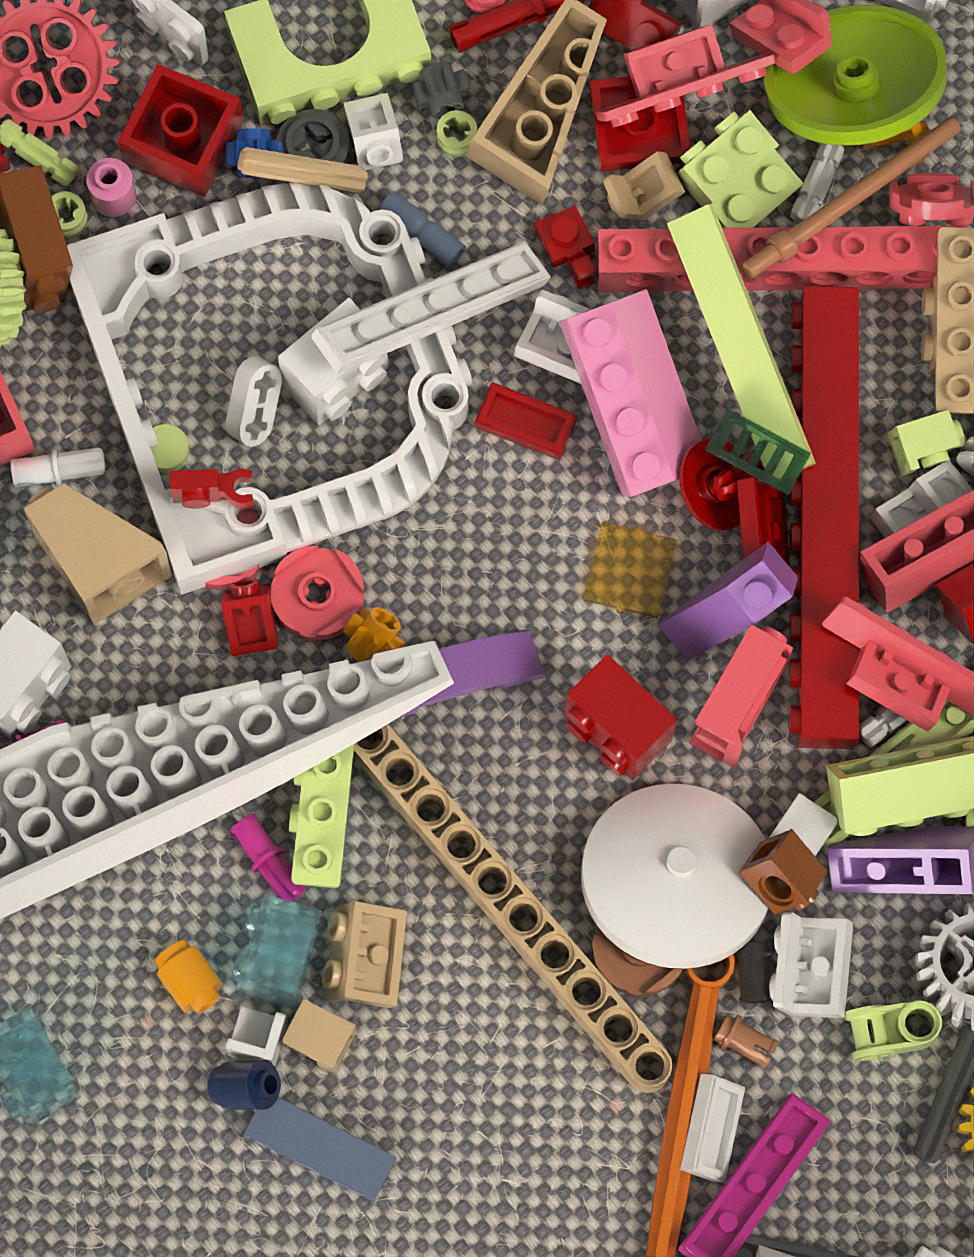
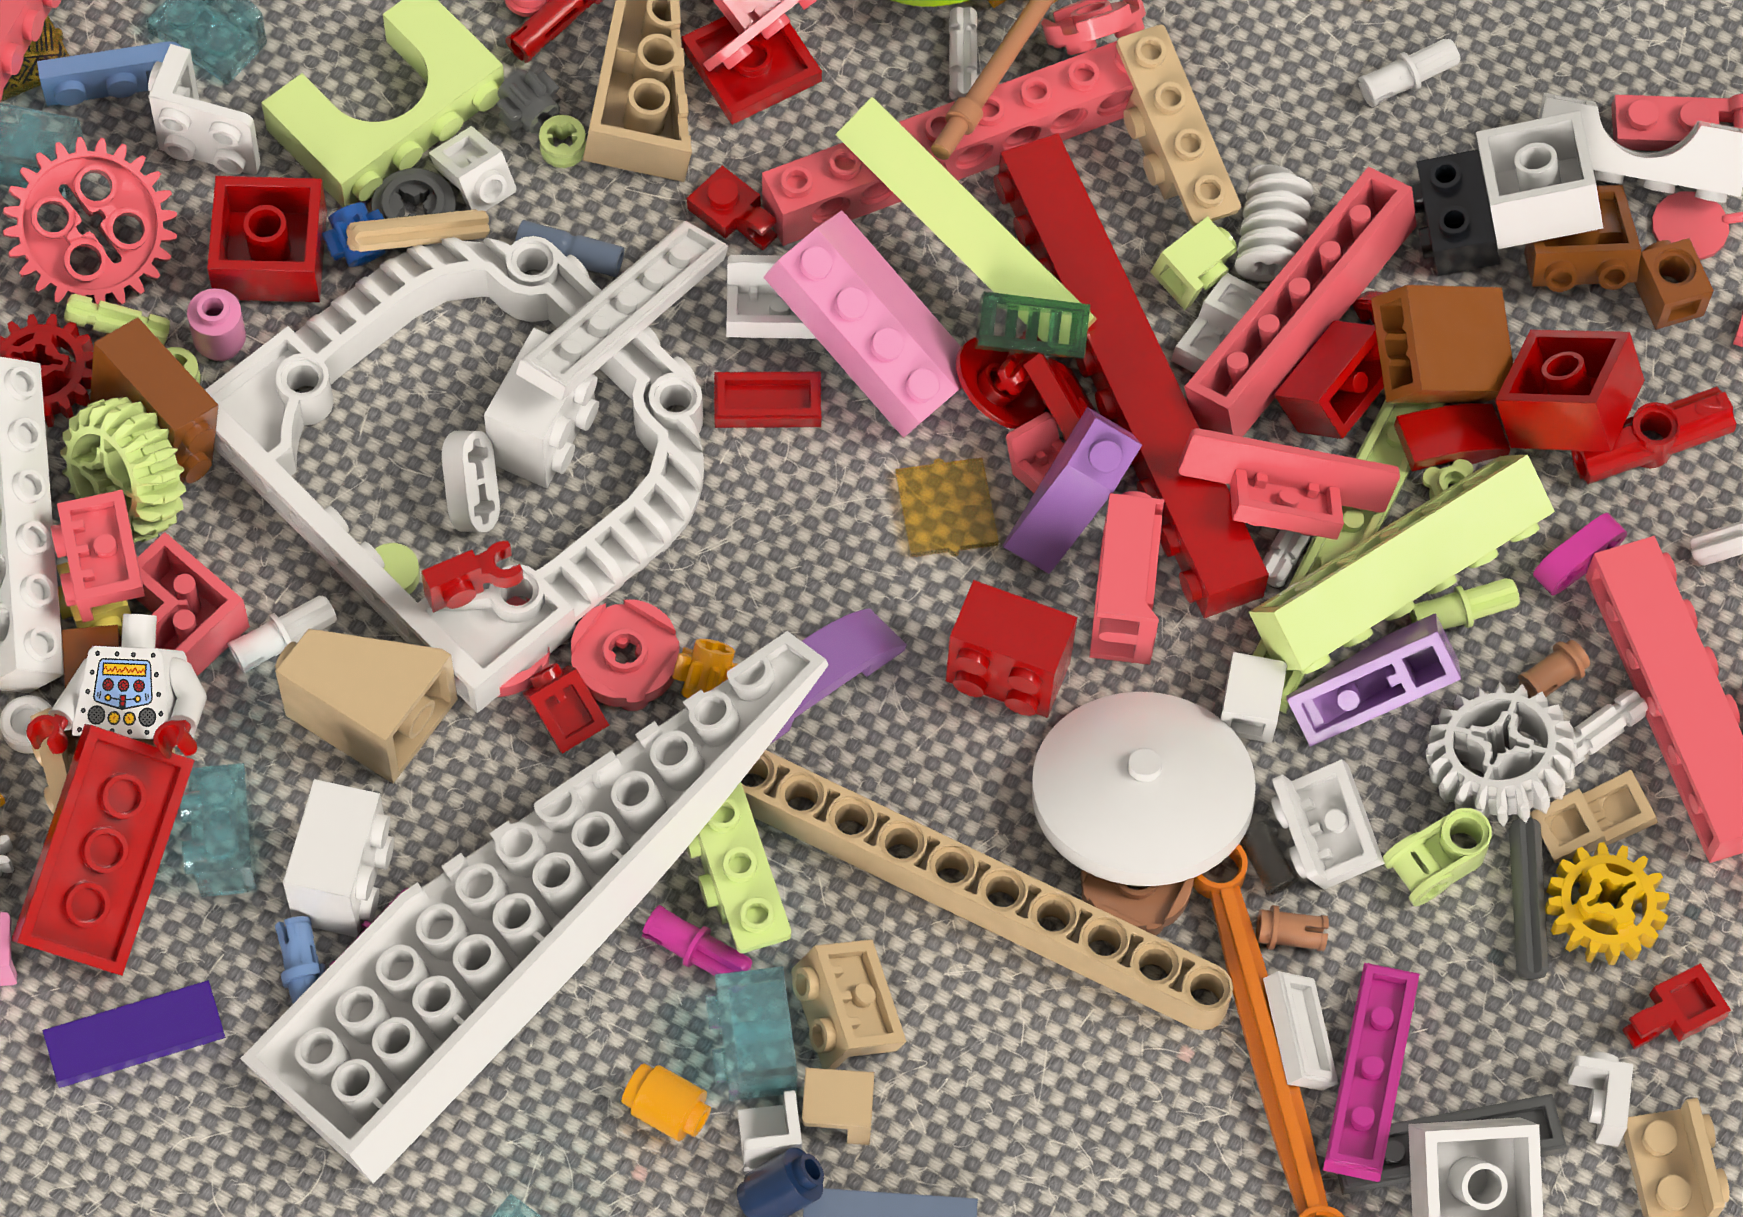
camera: 25 degrees left, 10 degrees down
tan bracket [602,152,685,221] -> none
yellowish green plate [676,110,803,228] -> none
dark orange brick [739,829,828,915] -> none
none -> coral bracket [1006,412,1065,493]

